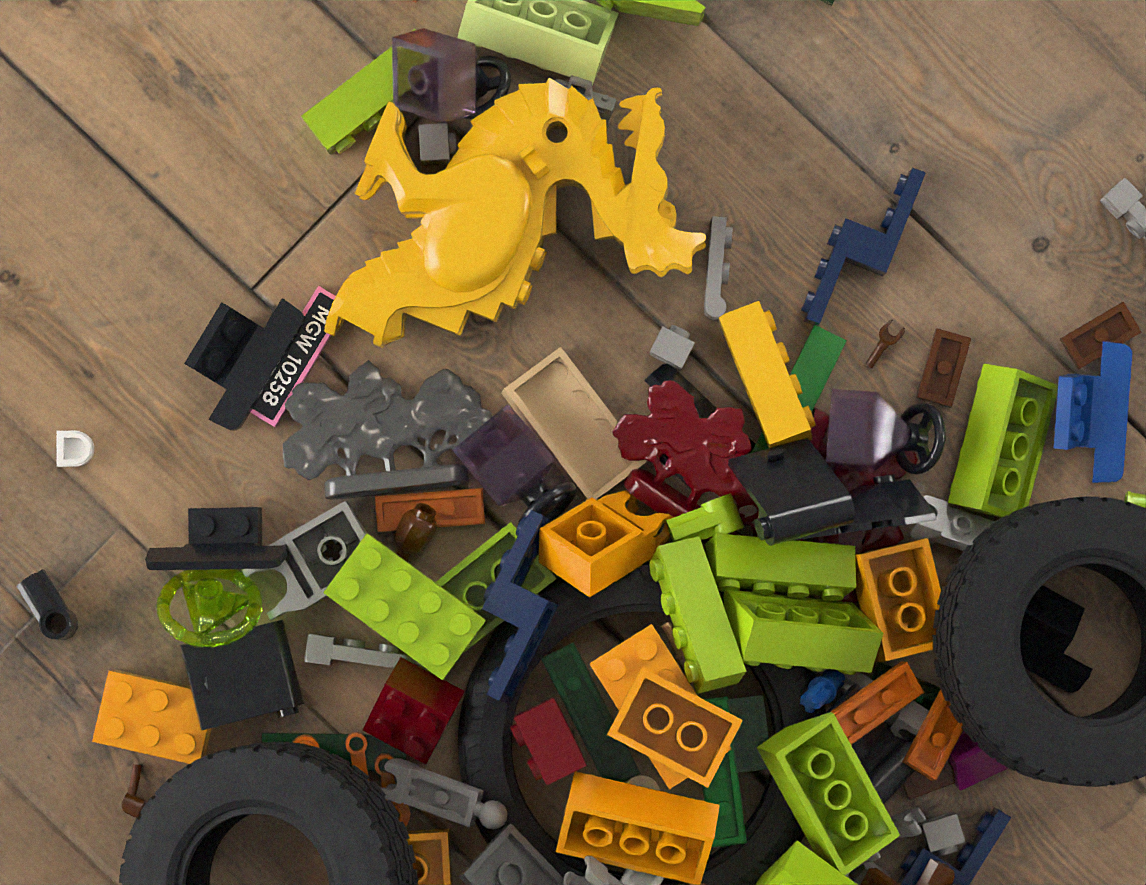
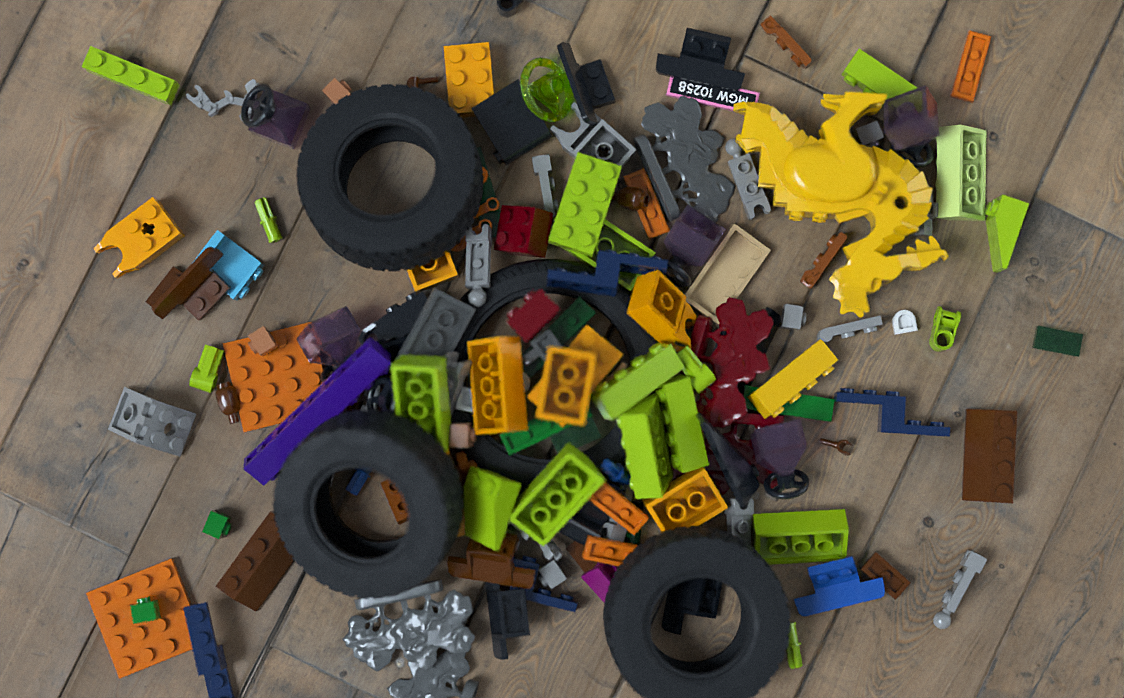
camera: 75 degrees right, 0 degrees up
black door [728,438,855,546] -> none
reddish brown plate [916,328,971,408] -> none
none -> dark grey plate [522,329,562,367]
none -> light grey plate [725,138,771,220]
none -> dark orange hinge [760,15,812,69]
none -> dark orange hinge [800,232,848,289]
none -> white tile [892,310,918,335]
none -> lime piece [929,306,961,352]
none -> reddish brown slope [962,409,1017,503]

